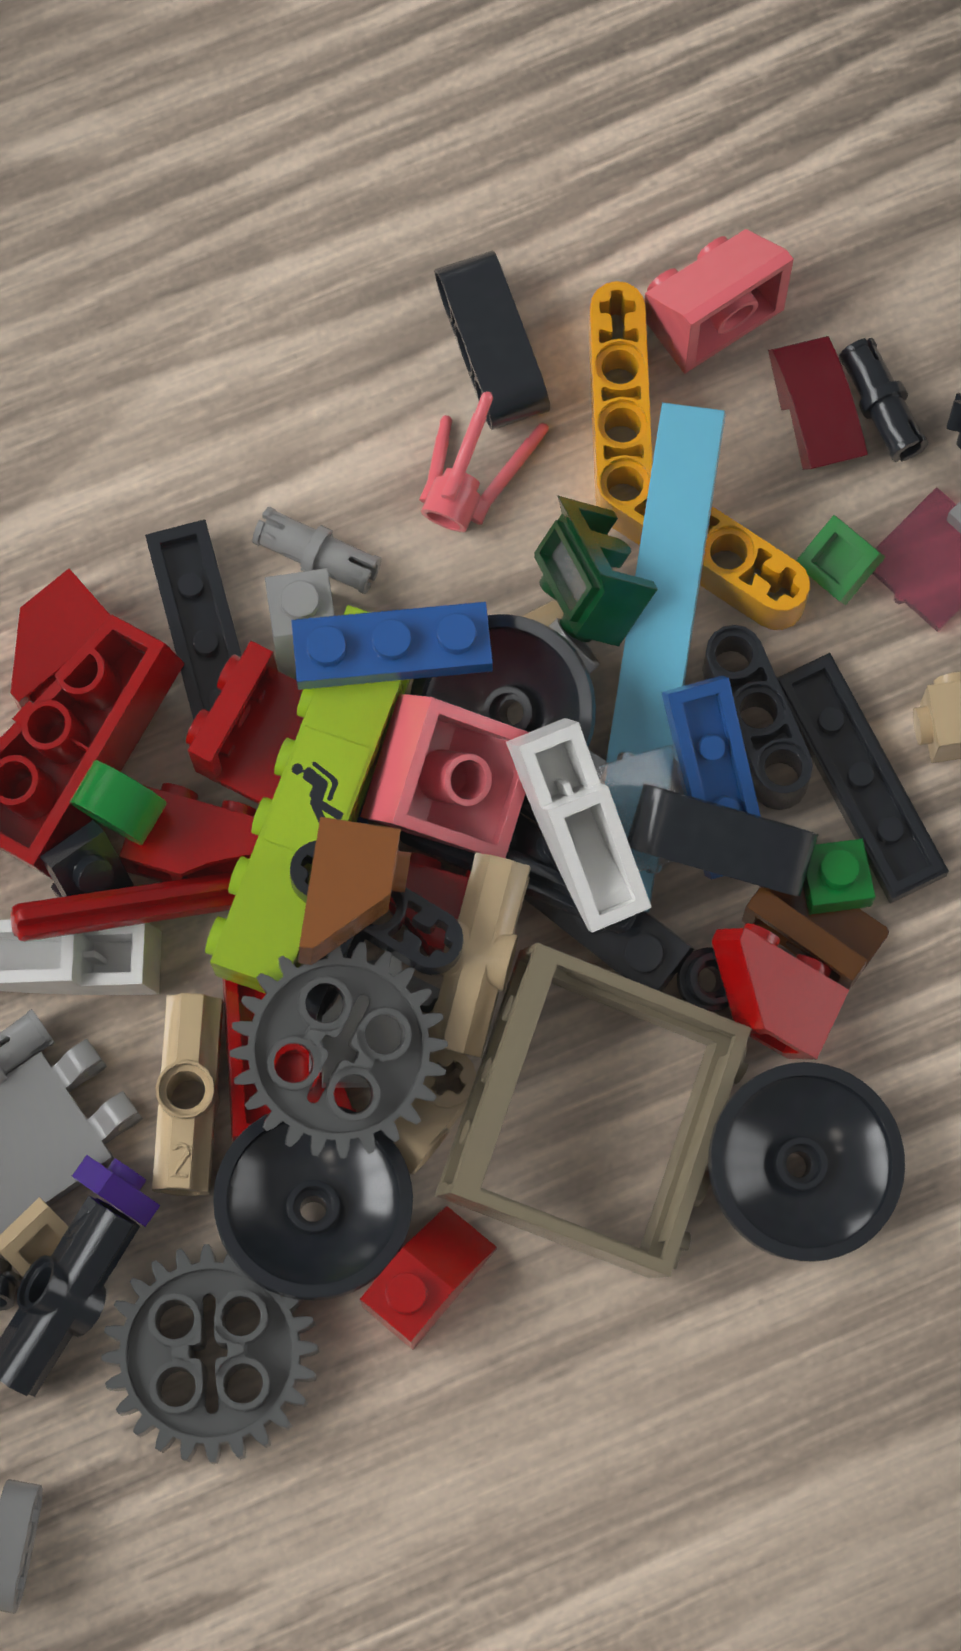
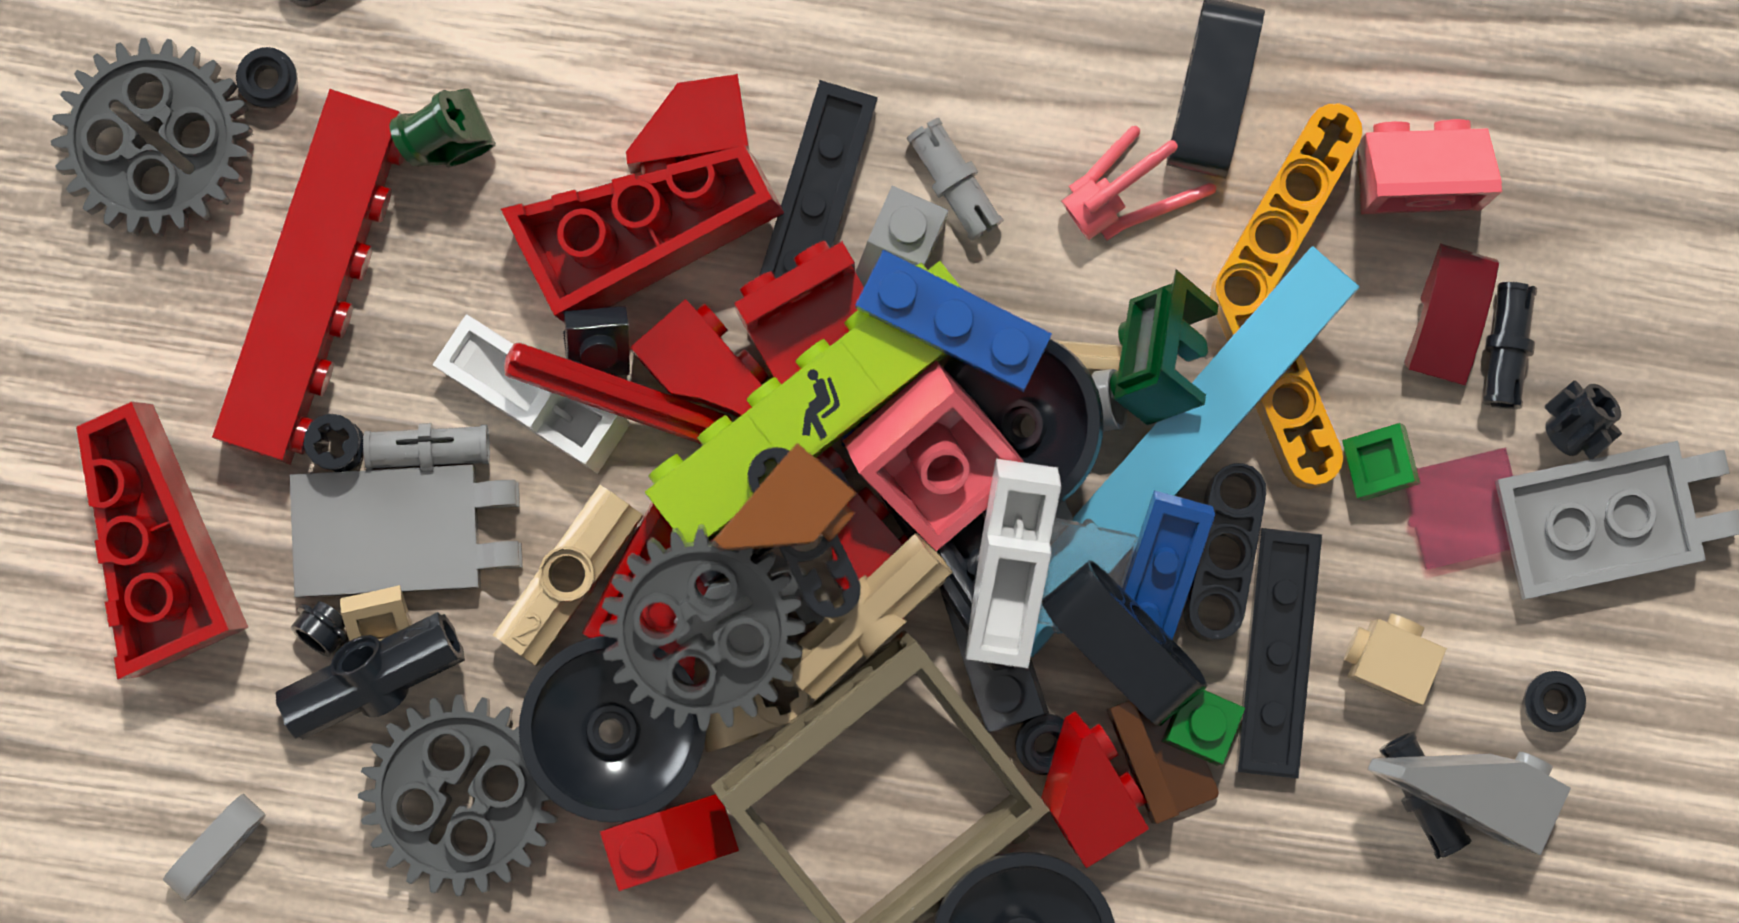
camera: 25 degrees right, 10 degrees up
green piece [69,760,167,845] -> none
dark purple plate [72,1155,160,1227] -> none

